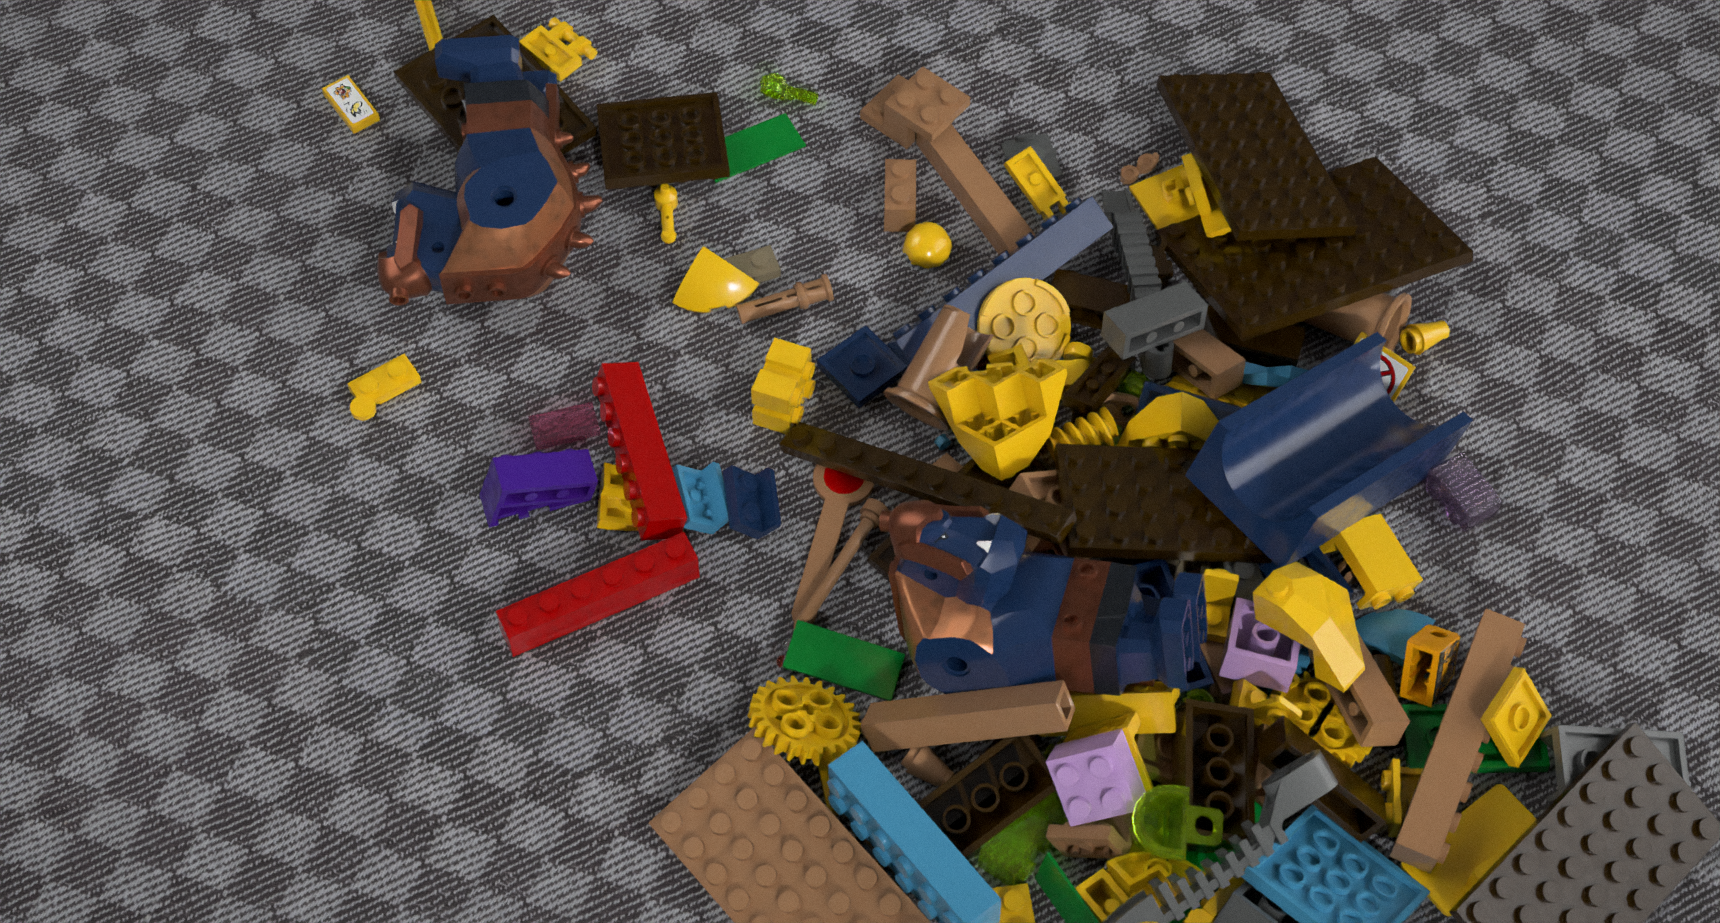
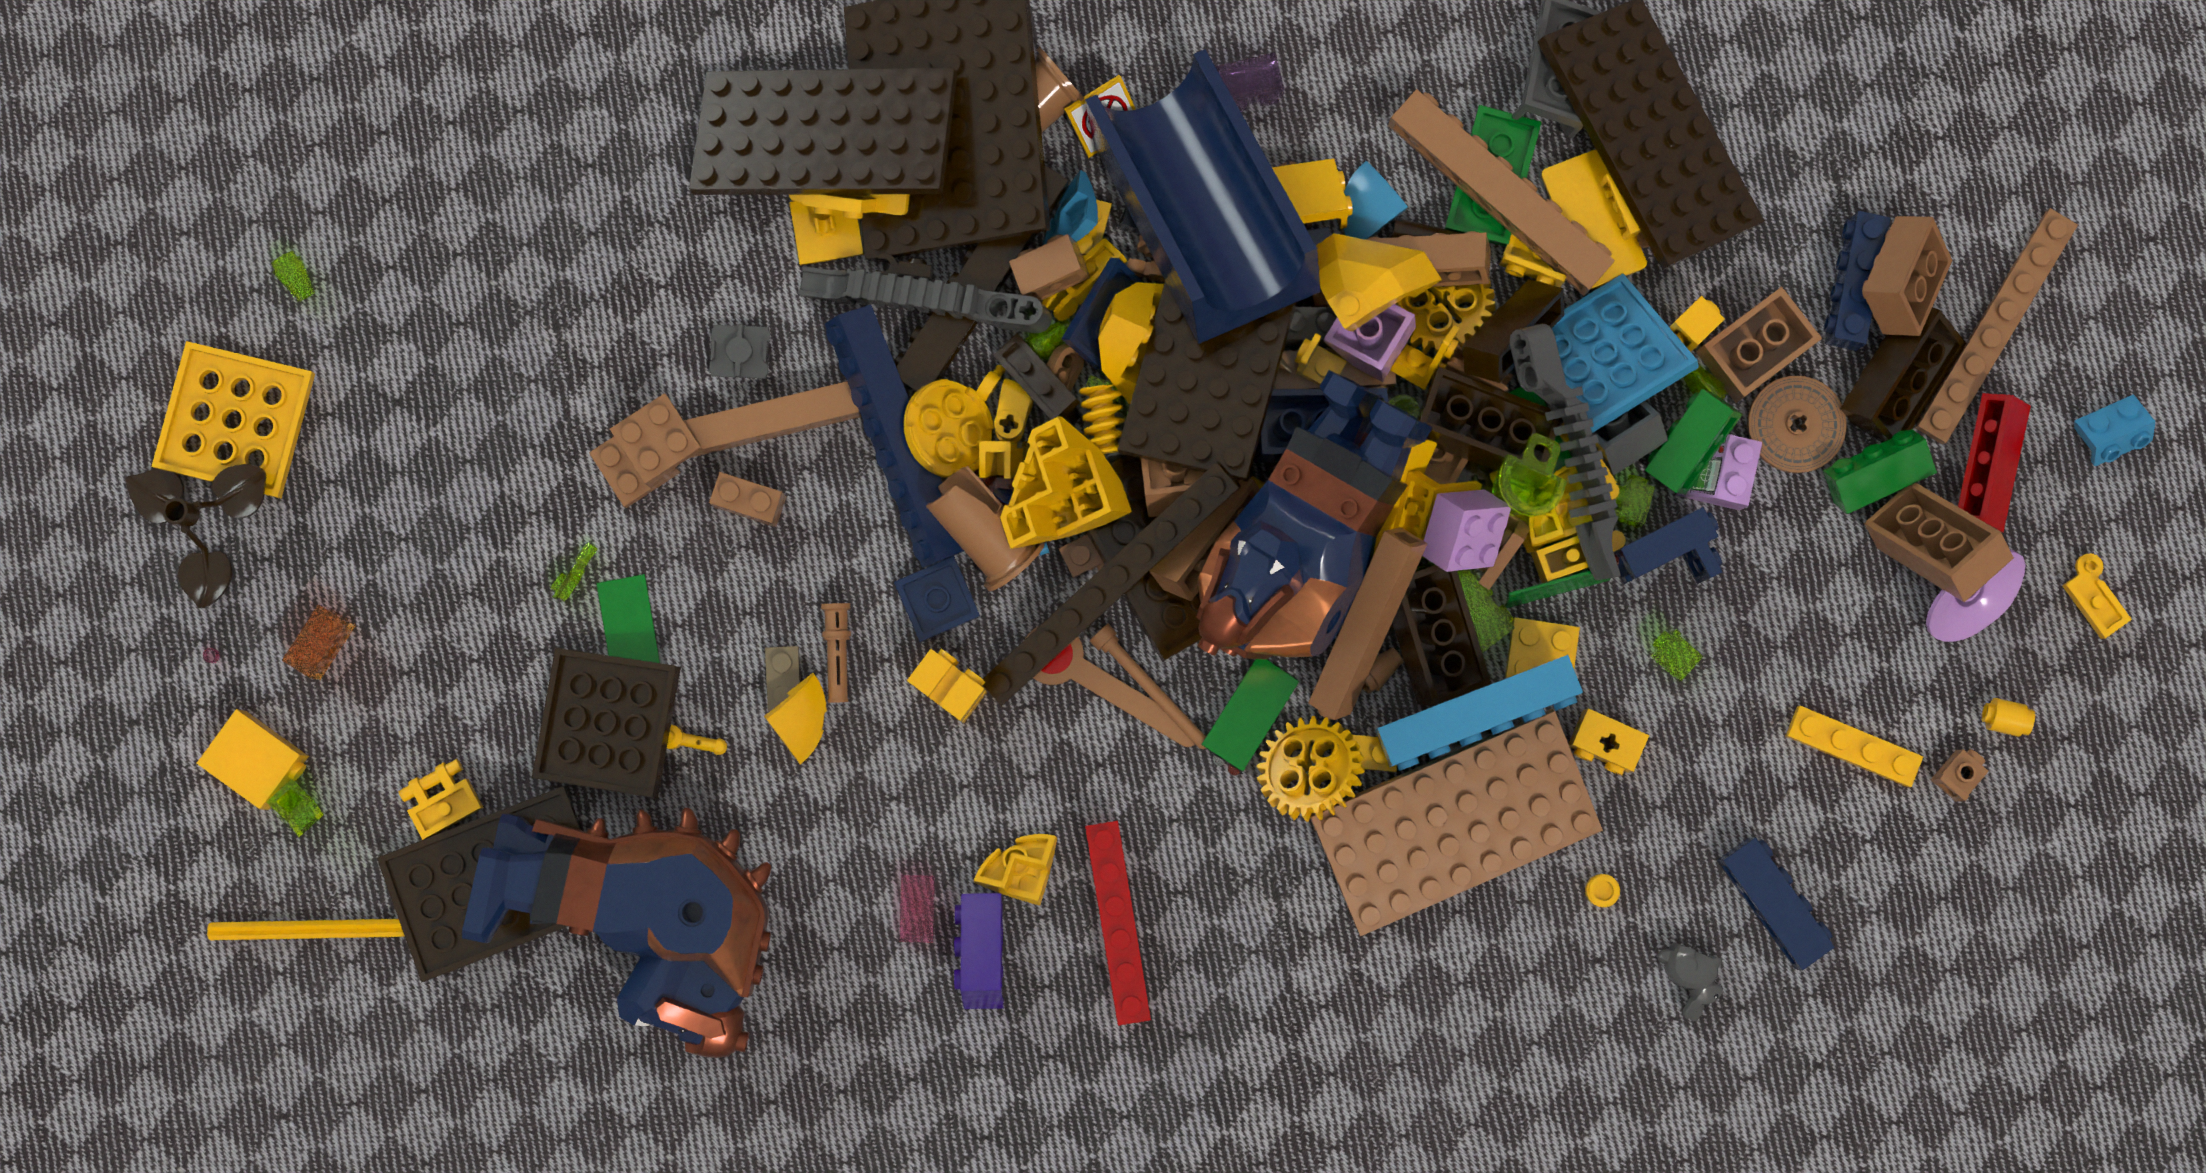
camera: 70 degrees left, 25 degrees up
tile [322,75,380,134] -> none
yellow hinge [347,353,422,421] -> none
red brick [592,362,687,541] -> none
dark azure bracket [672,462,729,534] -> none
dark blue bracket [723,465,781,540] -> none
yellow hair [902,221,952,269] -> none
yellow hinge [1004,146,1069,220] -> none
dark grey brick [1101,281,1208,360] -> none
medium nougat piece [1120,152,1160,185] -> none
light orange torso [1399,625,1460,708] -> none
yellow cone [1400,320,1450,355] -> none
yellow plate [1480,667,1552,768] -> none

